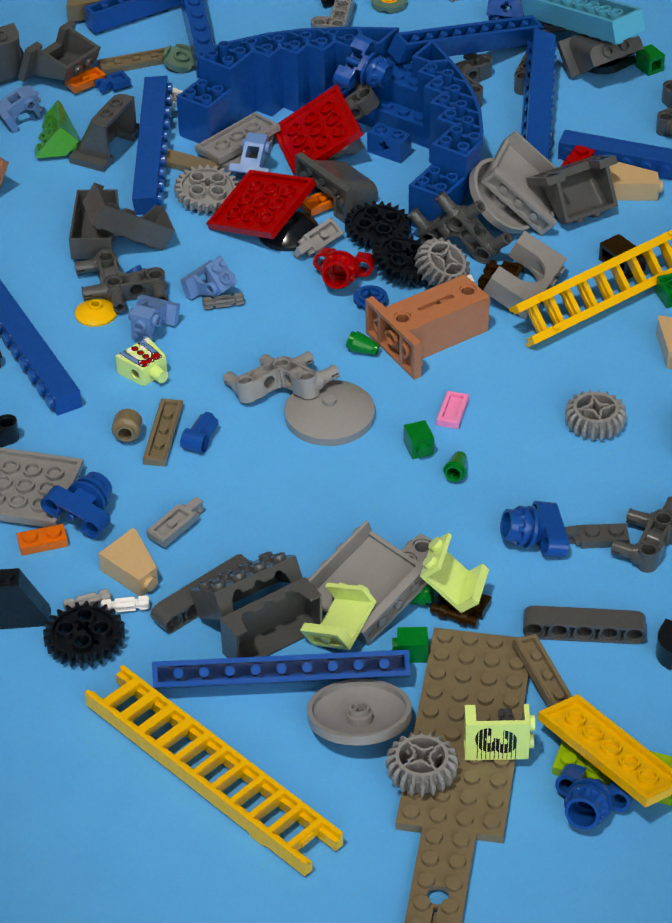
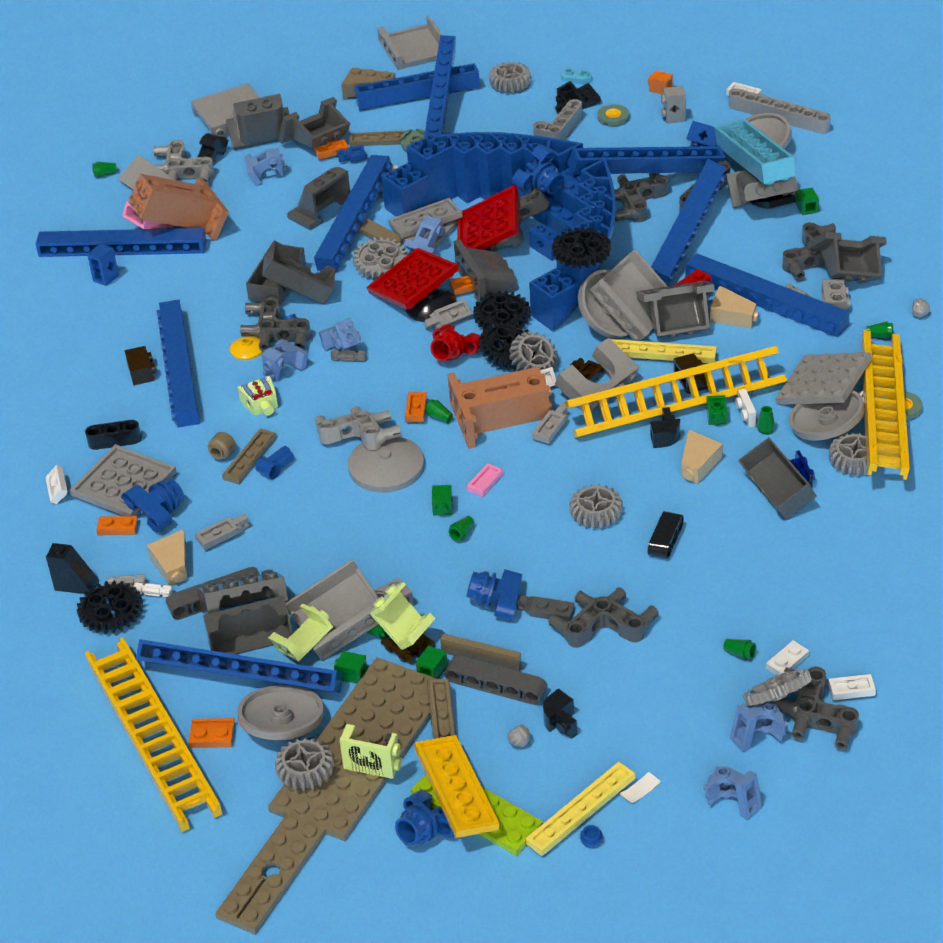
camera: 20 degrees right, 0 degrees up
bright green wedge [35,100,79,159] -> none
blue gear [353,285,388,310] -> none
dark grey pin [407,191,512,264] -> none
none -> orange plate [188,718,235,748]
none -> orange plate [405,392,427,422]
none -> green brick [416,646,448,679]
none -> dark tan tile [440,634,522,672]
none -> light grey piece [508,724,530,747]
none -> light grey hinge [532,403,568,444]
none -> black gear [552,227,611,269]
none -> light yellow plate [611,339,717,364]
none -> black brick [650,407,680,448]

